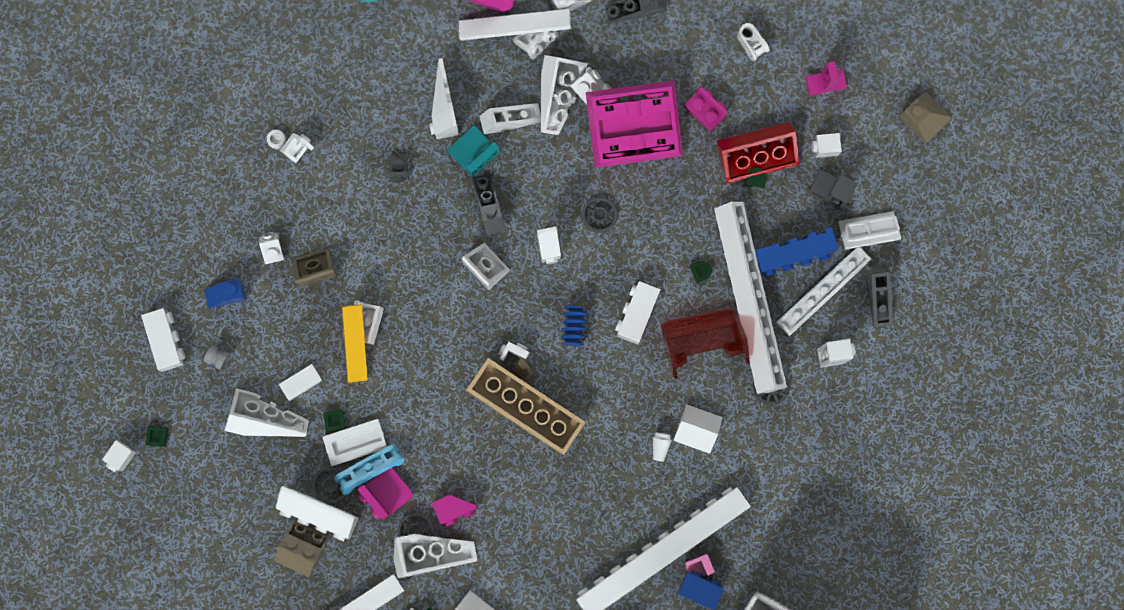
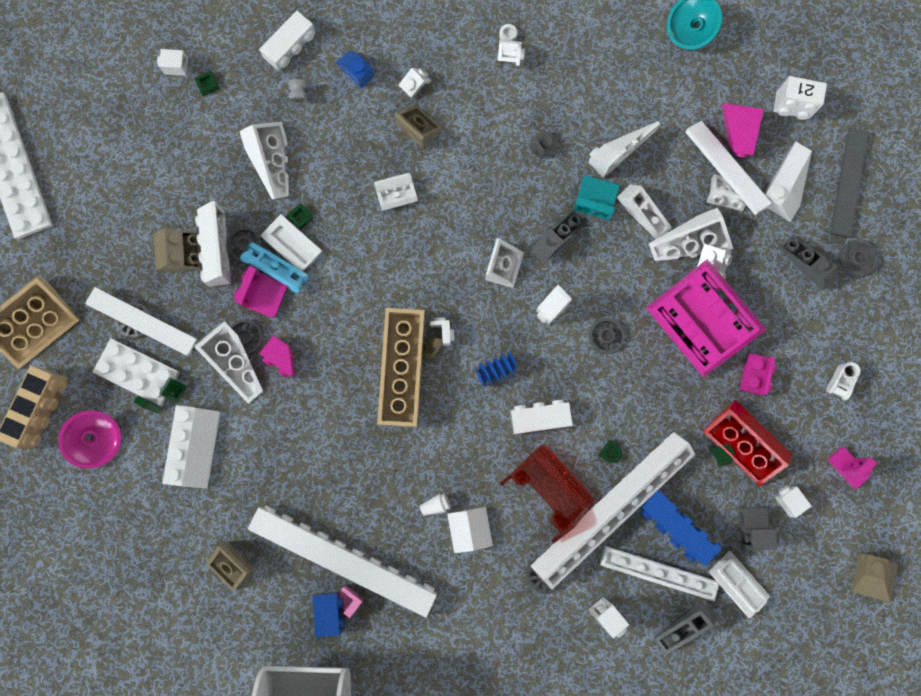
camera: 65 degrees right, 0 degrees up
white tile [279,364,323,401] -> none
yellow tile [342,304,368,383] -> none

